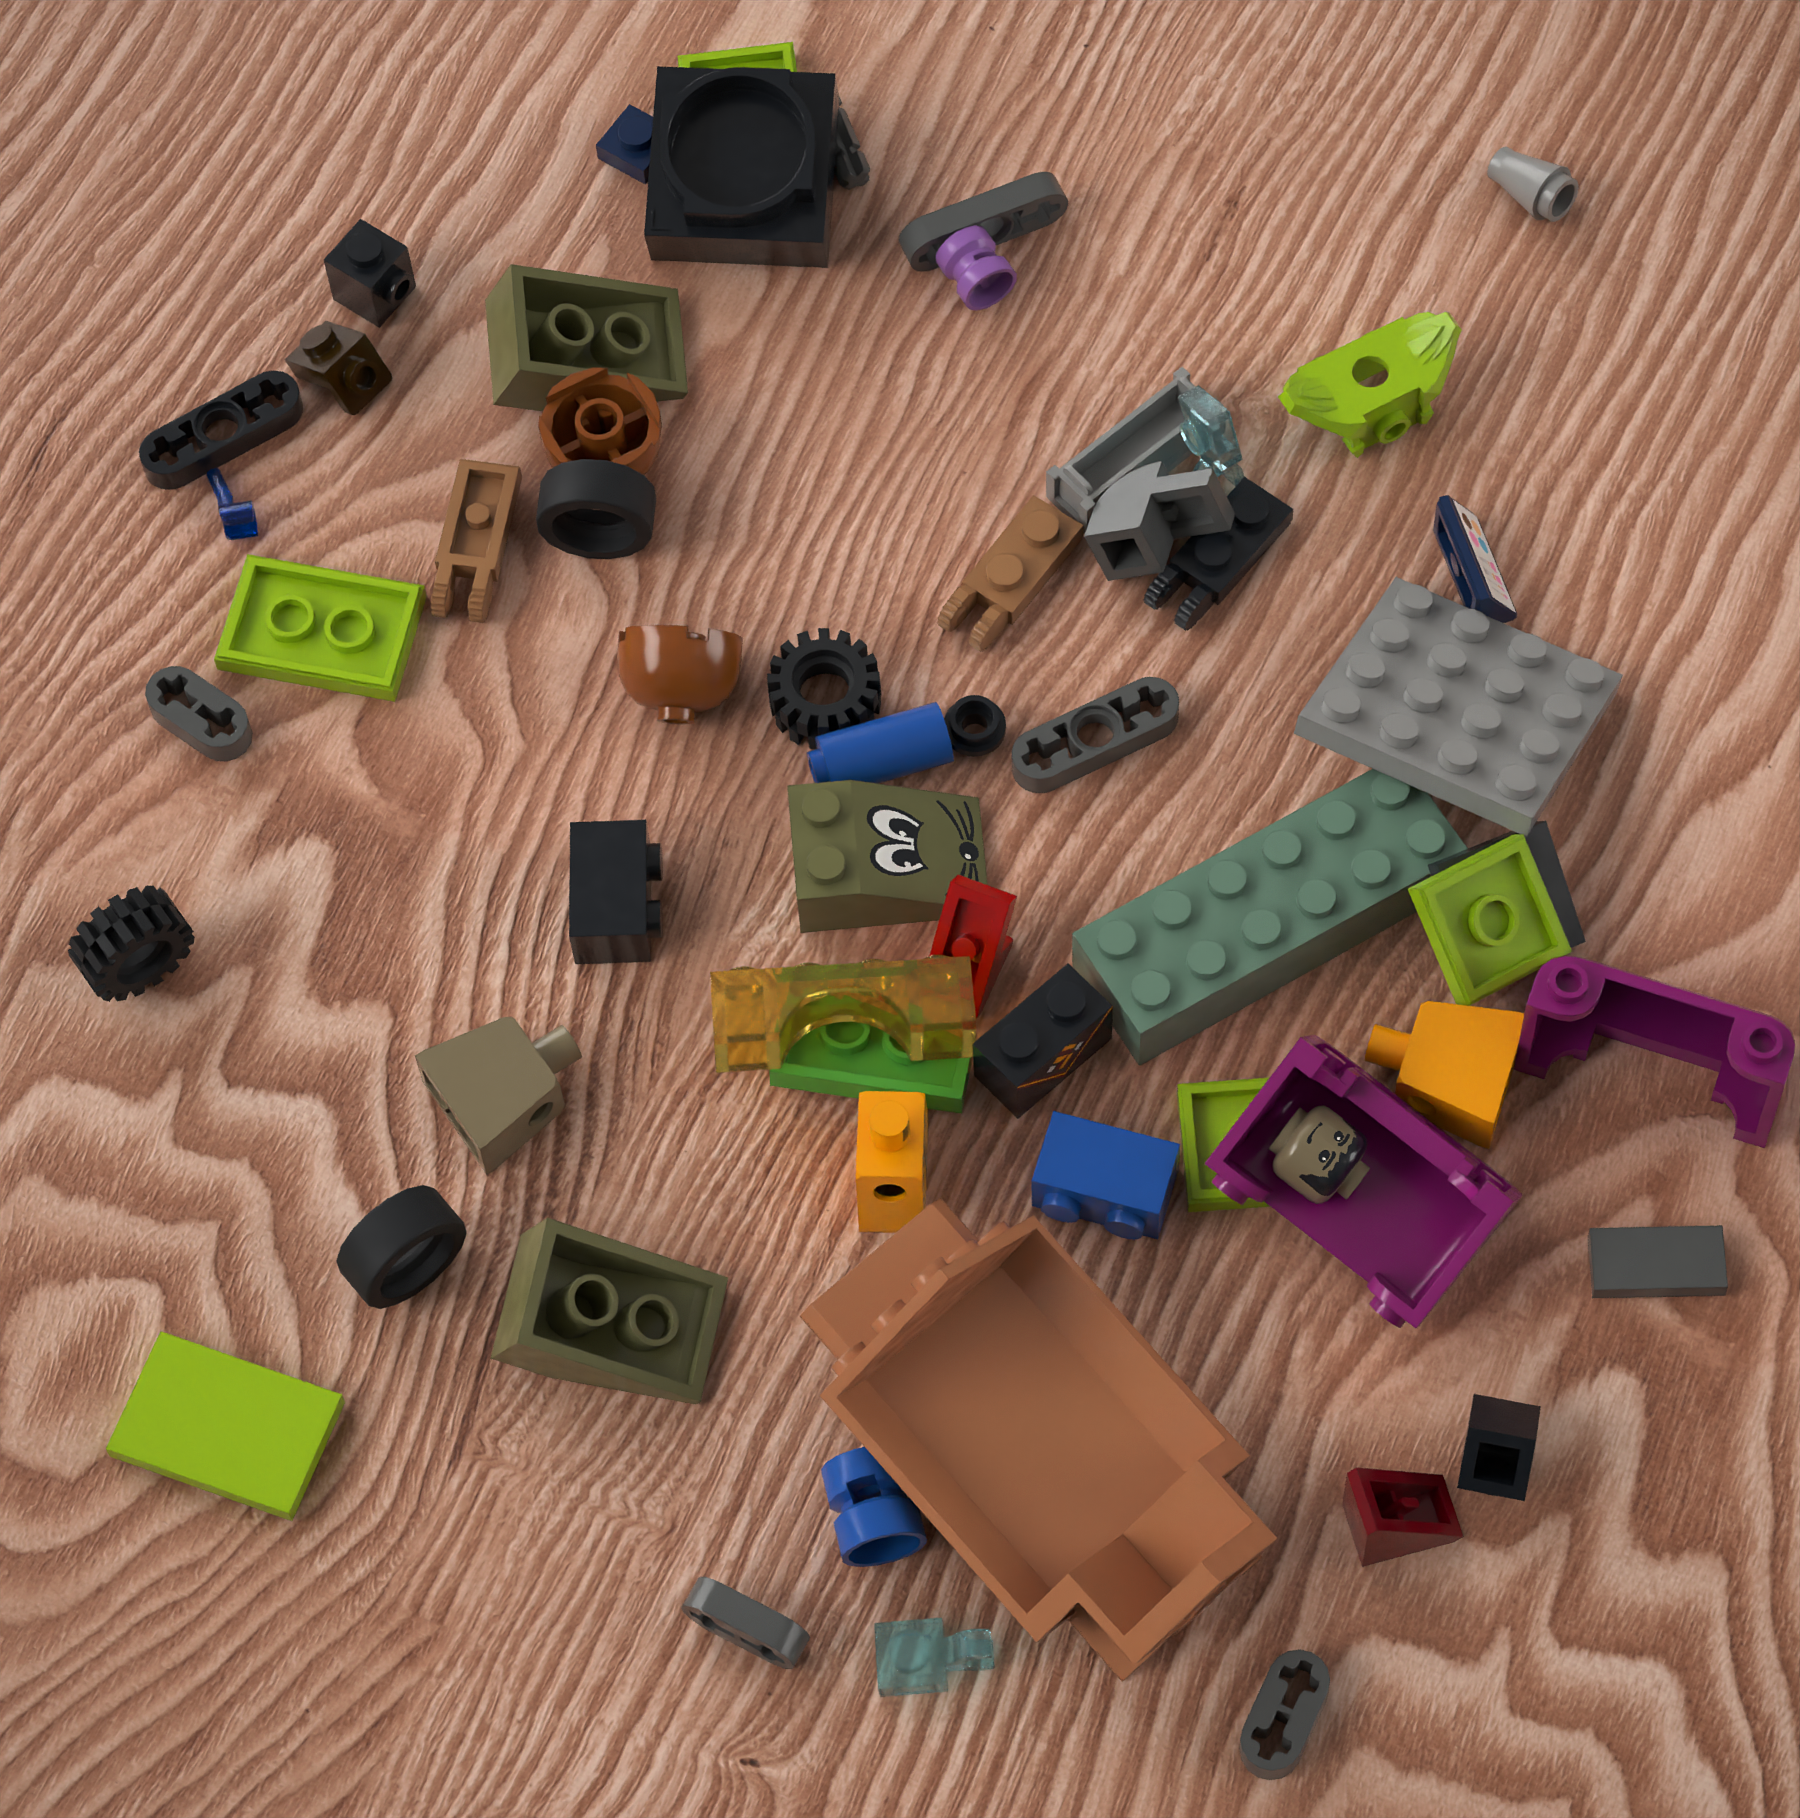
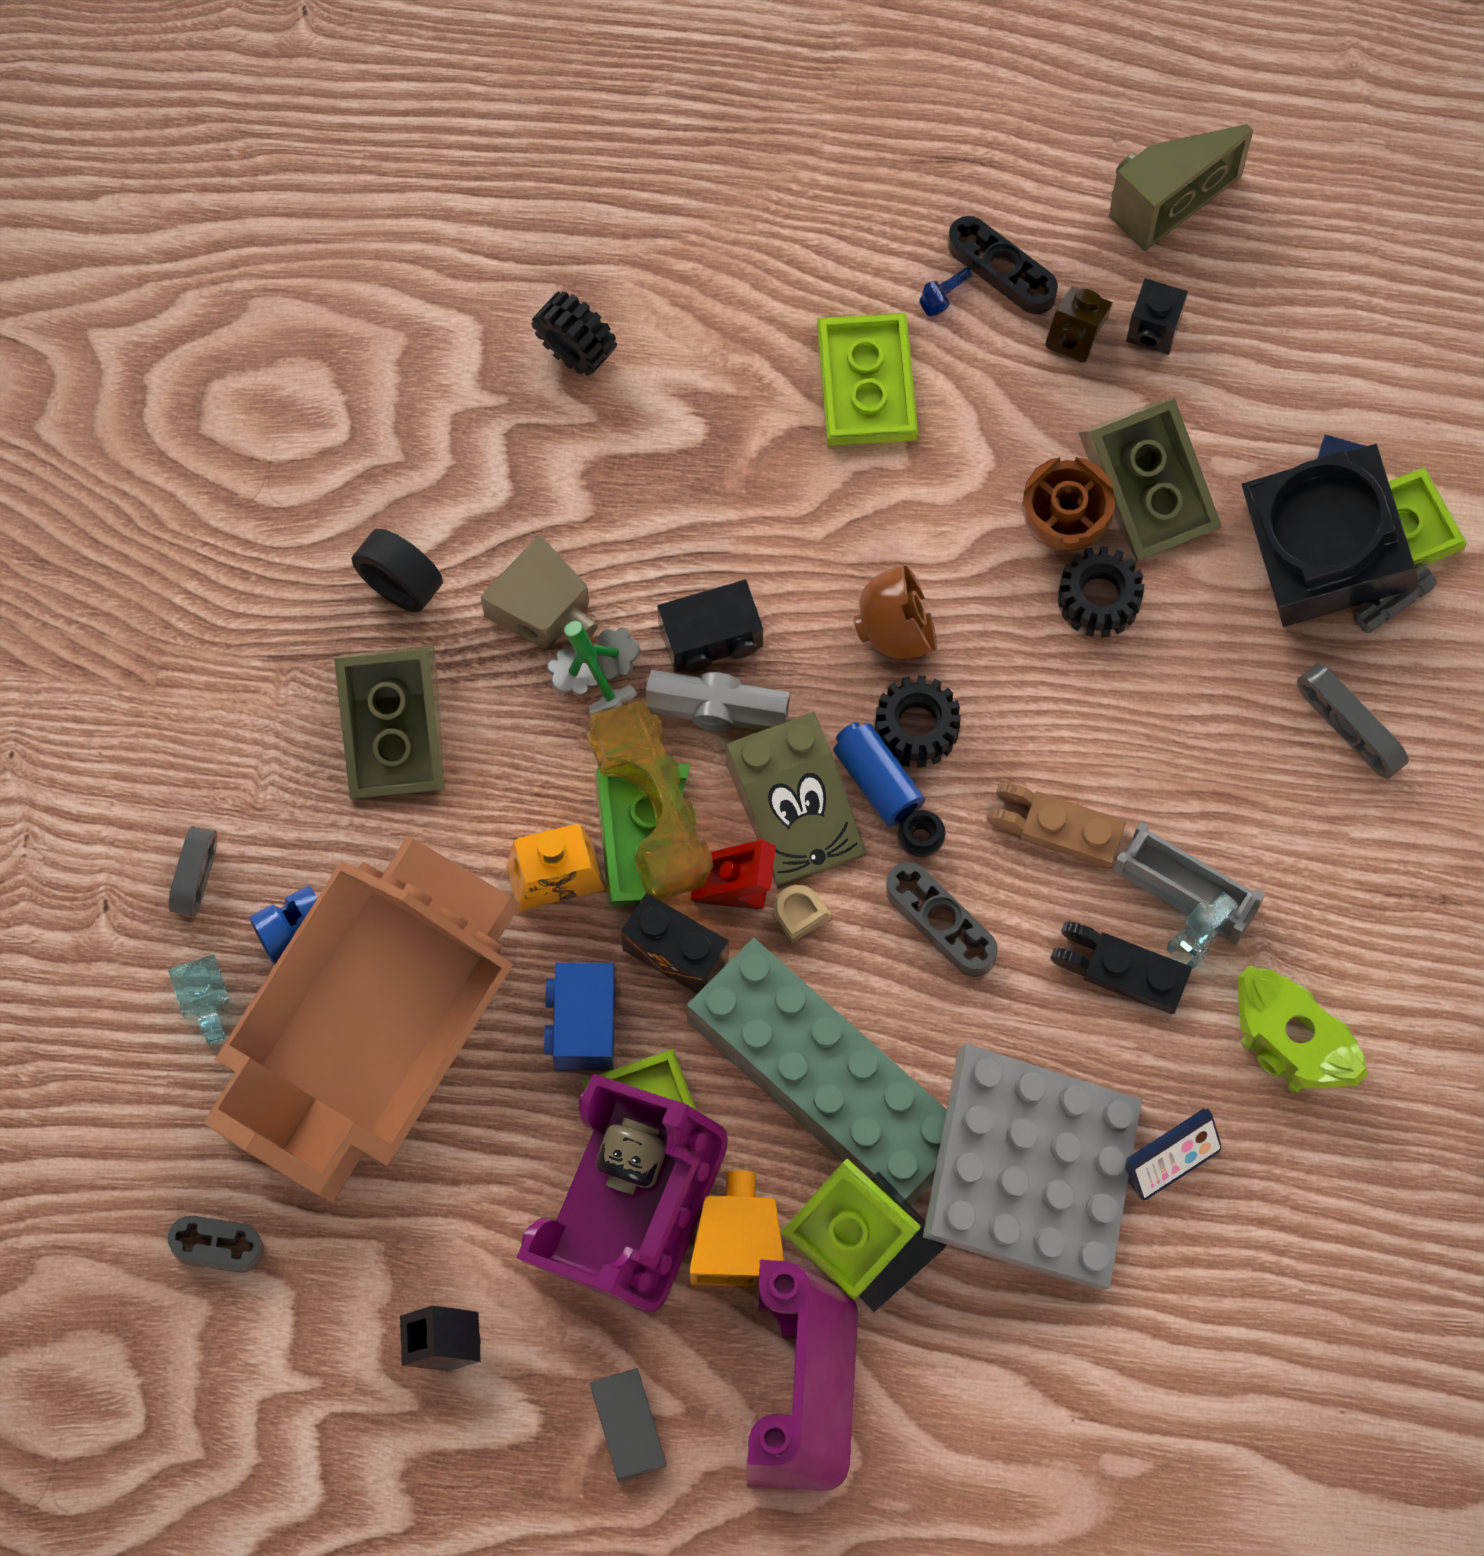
camera: 70 degrees right, 5 degrees up
lime tile [106,1331,345,1521] -> none
dark grey beam [145,666,253,761] -> none
medium nougat hinge [431,459,522,623] -> none
black tyre [536,459,656,559] -> none
medium lavender wheel [936,225,1017,310] -> none
dark grey brick [1084,461,1235,581] -> none
dark red slope [1342,1467,1464,1567] -> none
none -> light grey plant [547,621,640,718]
none -> light grey piece [644,670,790,732]
none -> tan tile [774,885,831,944]
none -> black tyre [1058,546,1144,638]
none -> olive slope [1109,124,1253,251]

